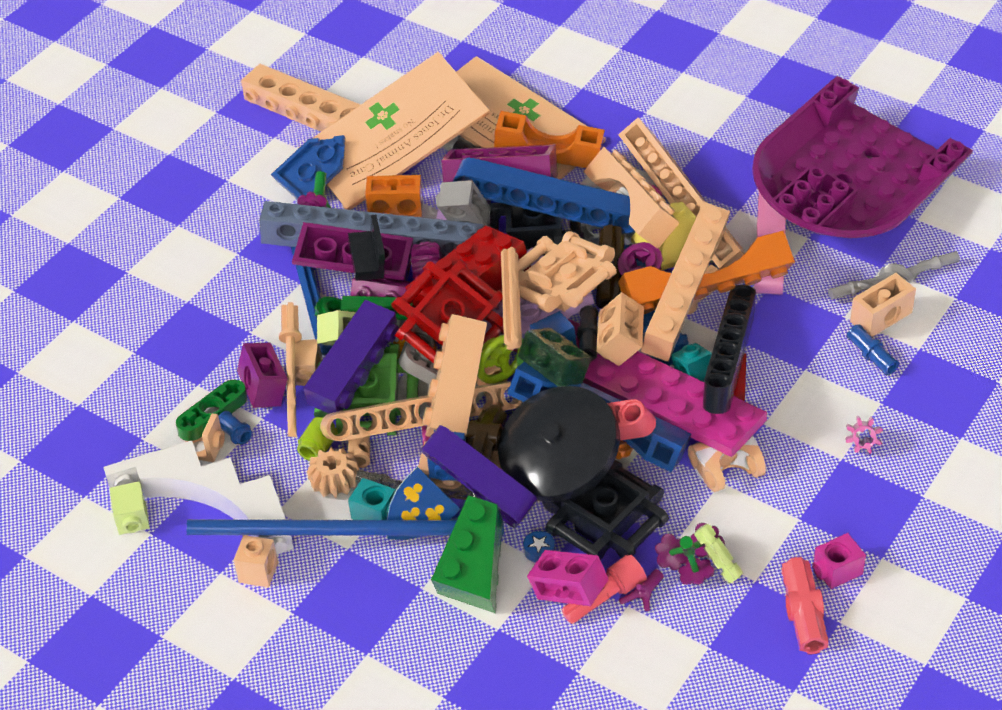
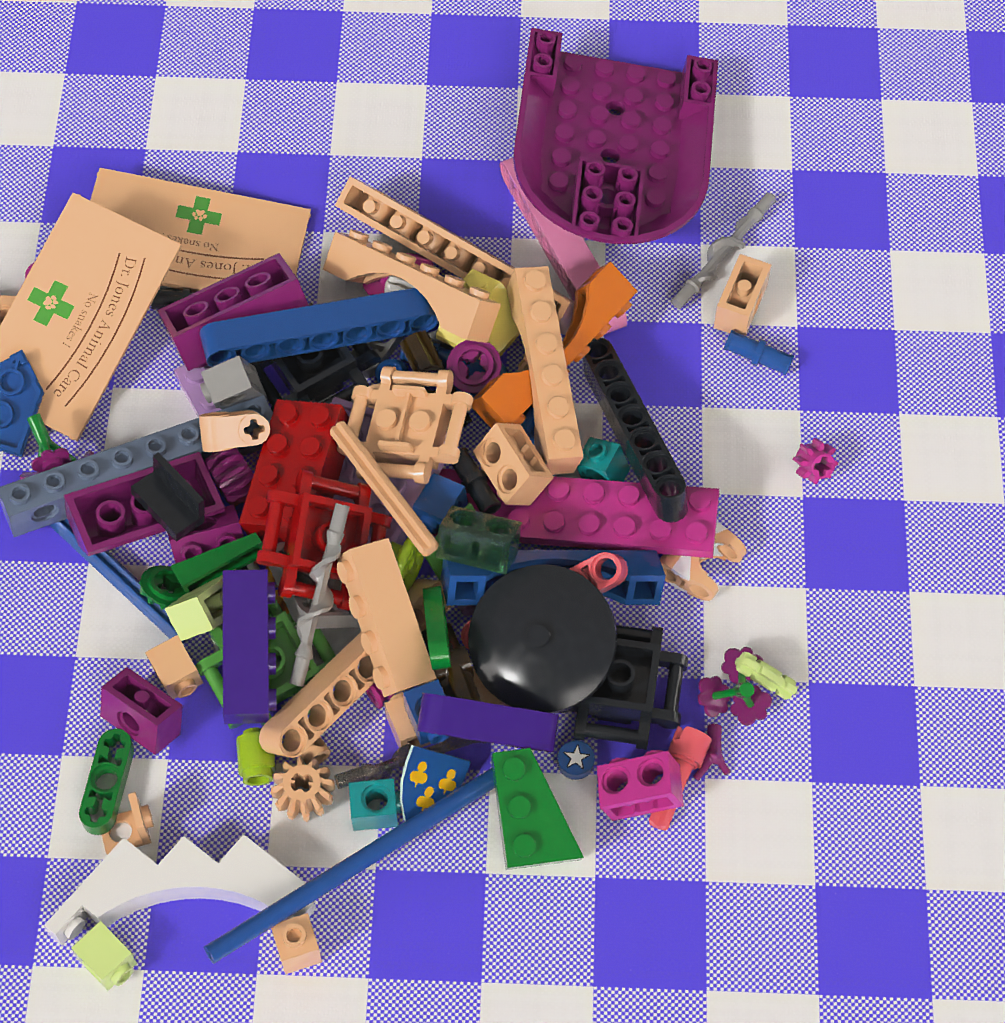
camera: 35 degrees left, 15 degrees up
blue pin [218,411,252,445] -> none
light nougat piece [279,302,302,437] -> none
orange brick [365,175,423,217] -> none
orange arch [494,111,605,168] -> none
coral piece [782,557,829,655] -> none
dark pink brick [812,533,866,589] -> none
none -> light nougat piece [199,410,270,452]
none -> light grey piece [289,503,350,687]
none -> green beam [423,586,452,670]

